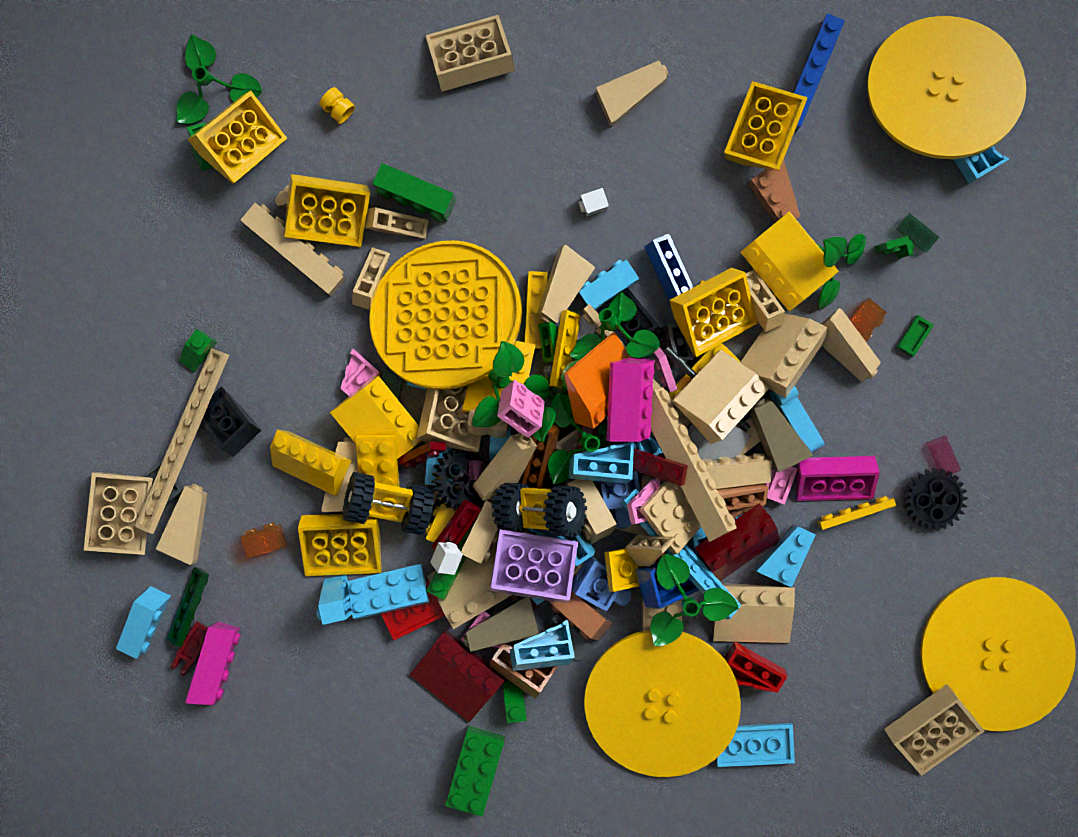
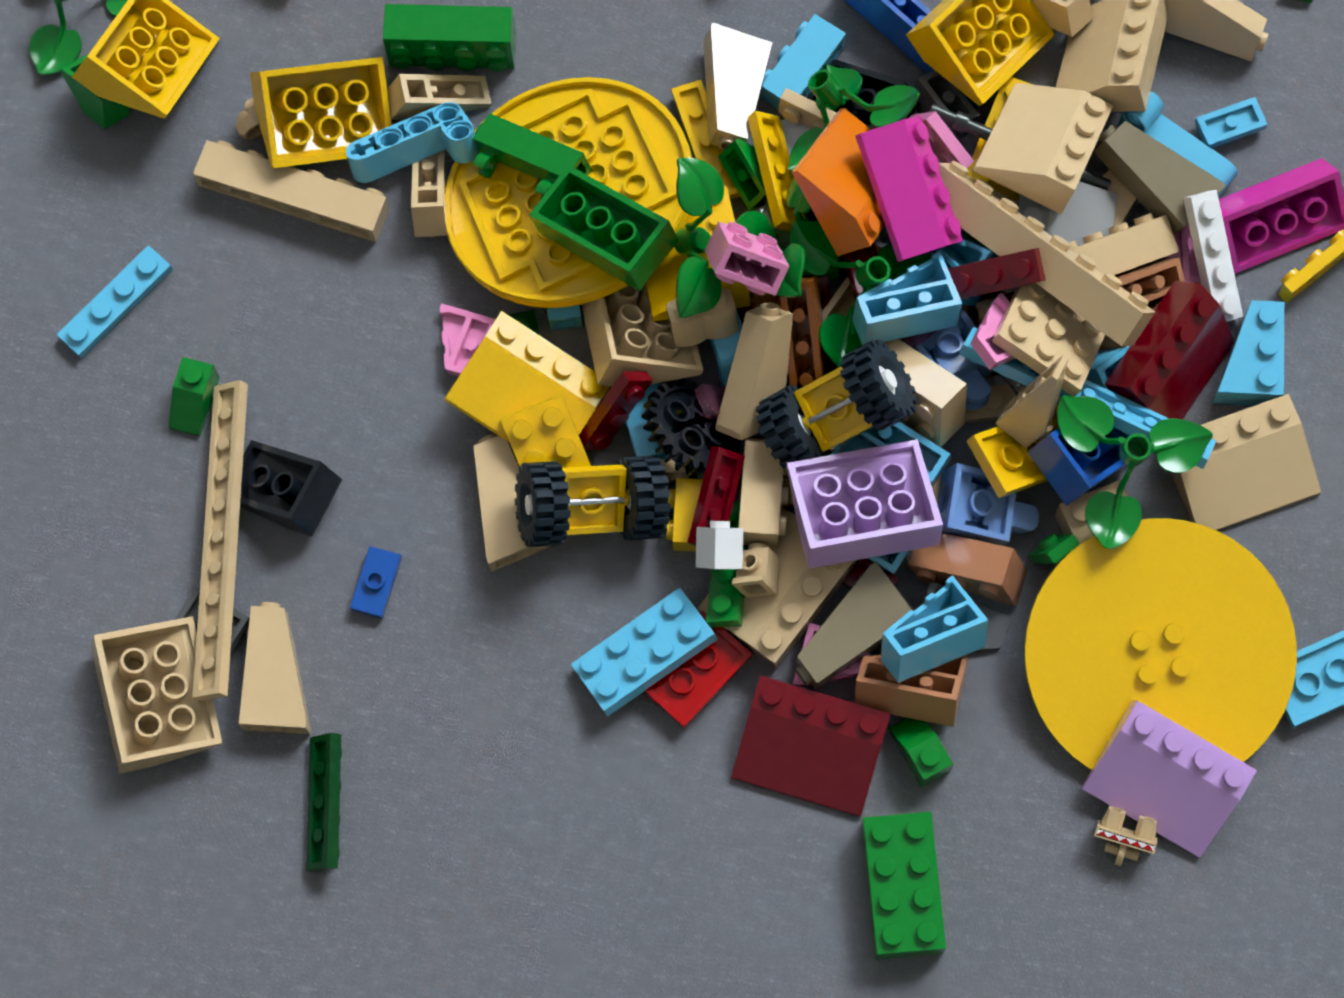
camera: 20 degrees left, 15 degrees down
medium azure wedge [116,586,171,659] -> none
dark red hinge [170,621,208,676] -> none
dark pink slope [185,621,241,705] -> none
clear orange brick [240,522,288,559] -> none
yellow slope [270,429,352,496] -> none
yellow slope [298,514,382,576] -> none
medium azure wedge [316,574,352,625] -> none
red wedge [724,641,788,693] -> none
none -> medium azure plate [56,245,173,359]
none -> medium azure beam [346,102,480,183]
none -> blue plate [350,546,402,619]
none -> green brick [473,113,592,200]
none -> green brick [529,165,679,291]
none -> tan brick [732,543,780,598]
none -> green plate [1027,533,1080,564]
none -> lavender slope [1081,700,1257,858]
none -> tan hips [1094,806,1158,866]
none -> white plate [1183,190,1243,322]
none -> medium azure plate [1194,97,1268,148]

